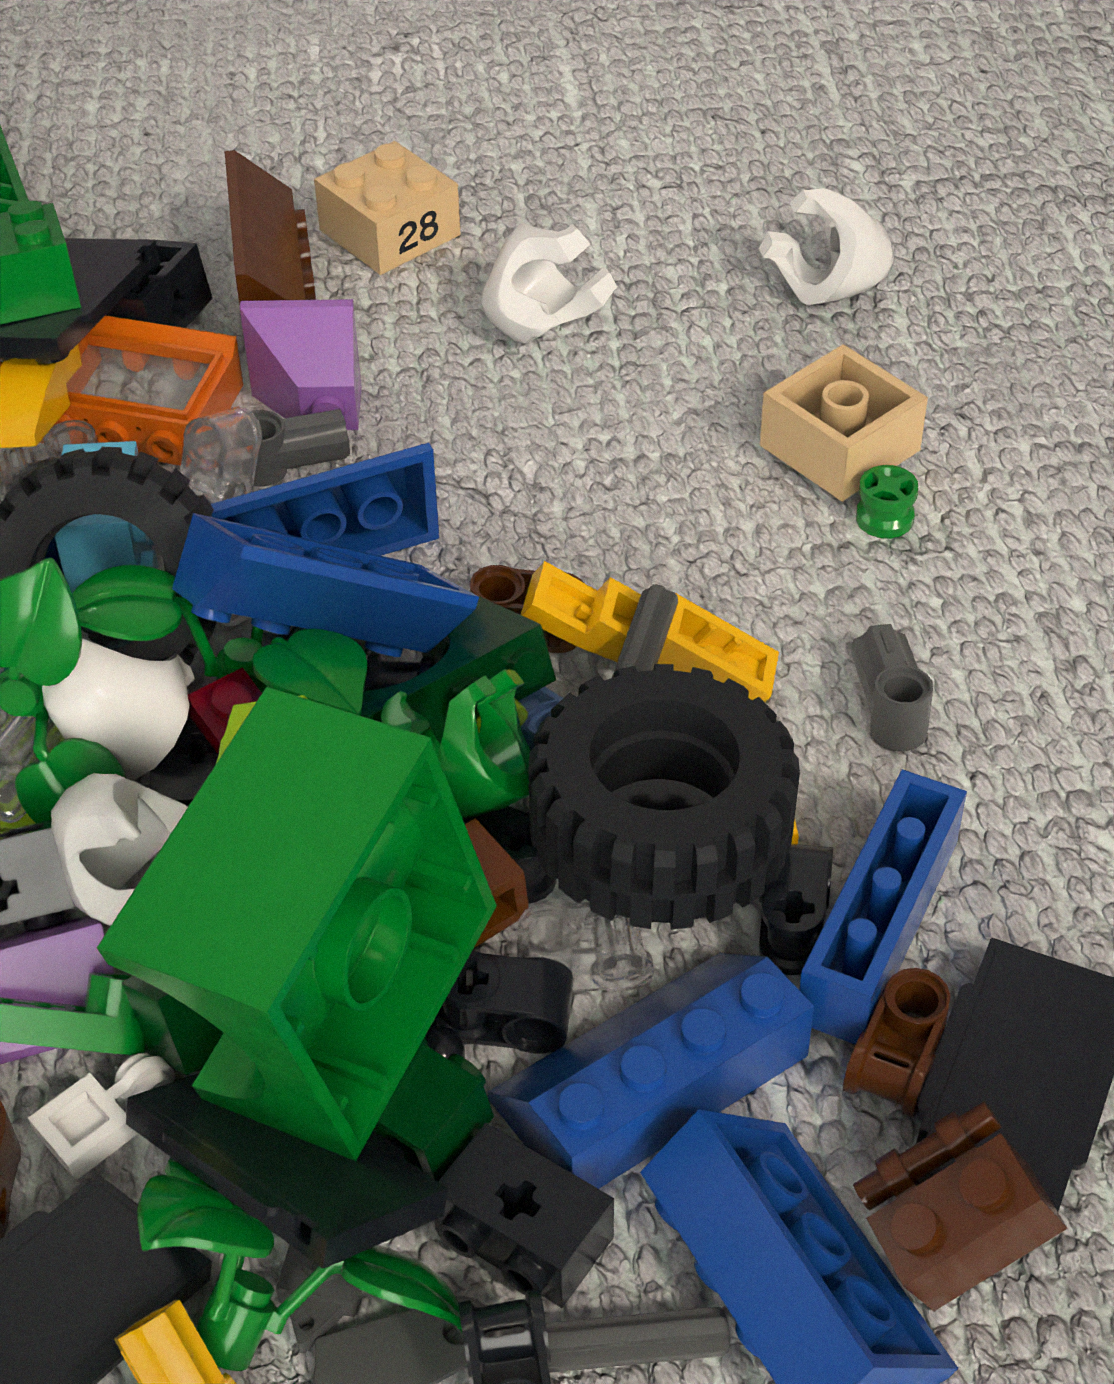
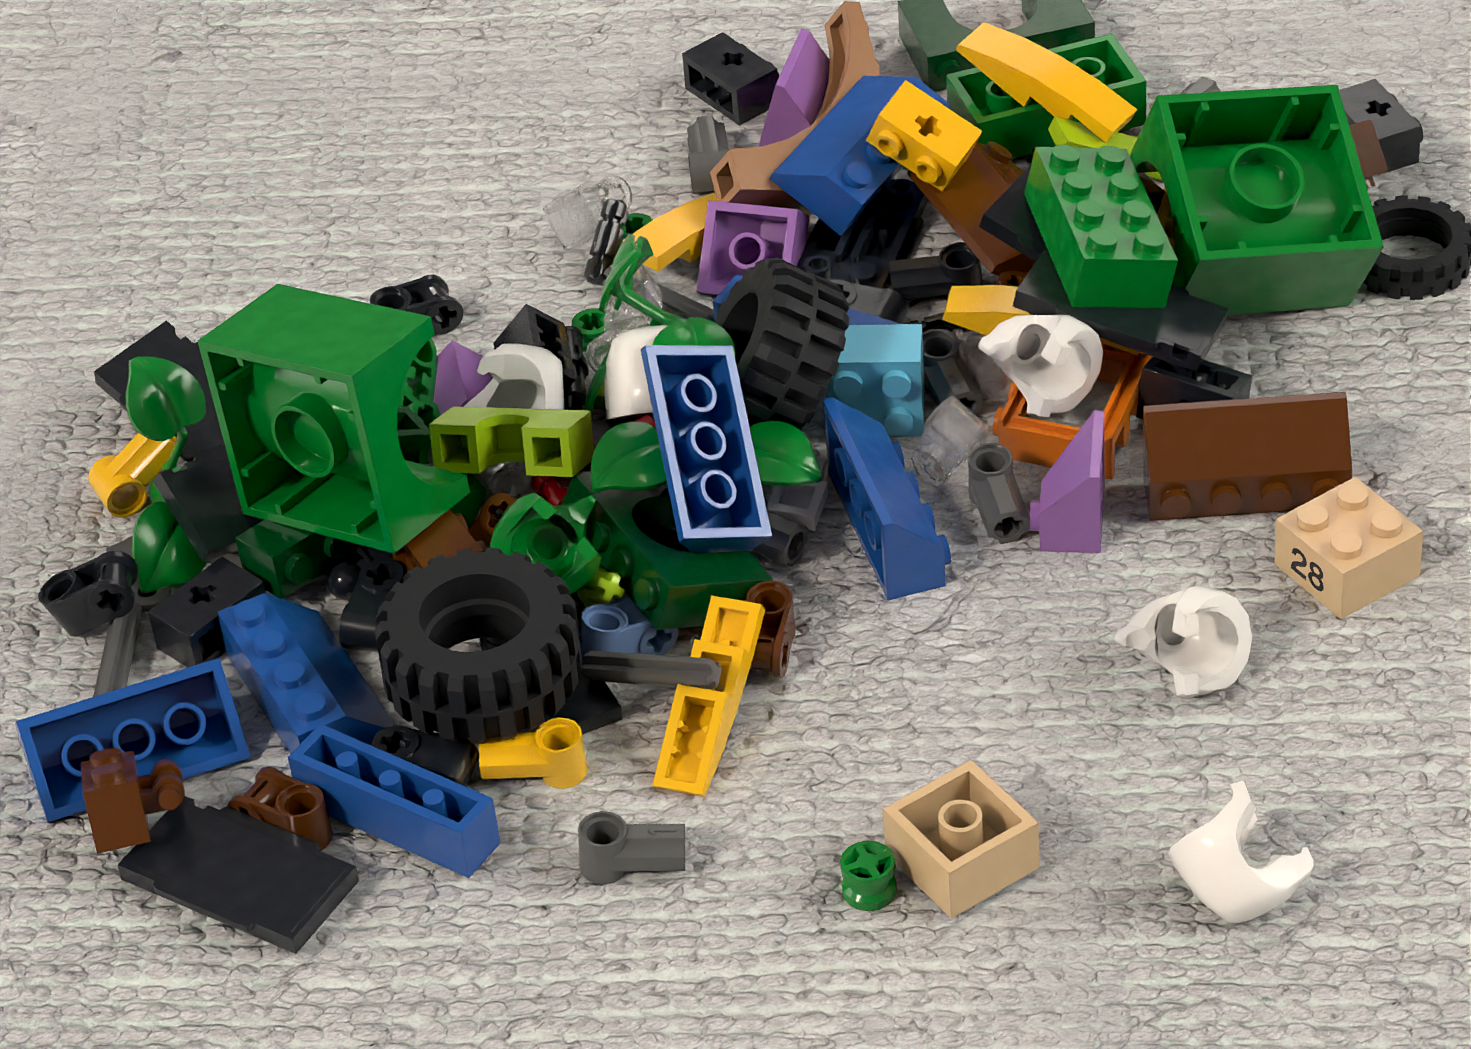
camera: 100 degrees right, 5 degrees down
none -> white piece [978,315,1103,417]

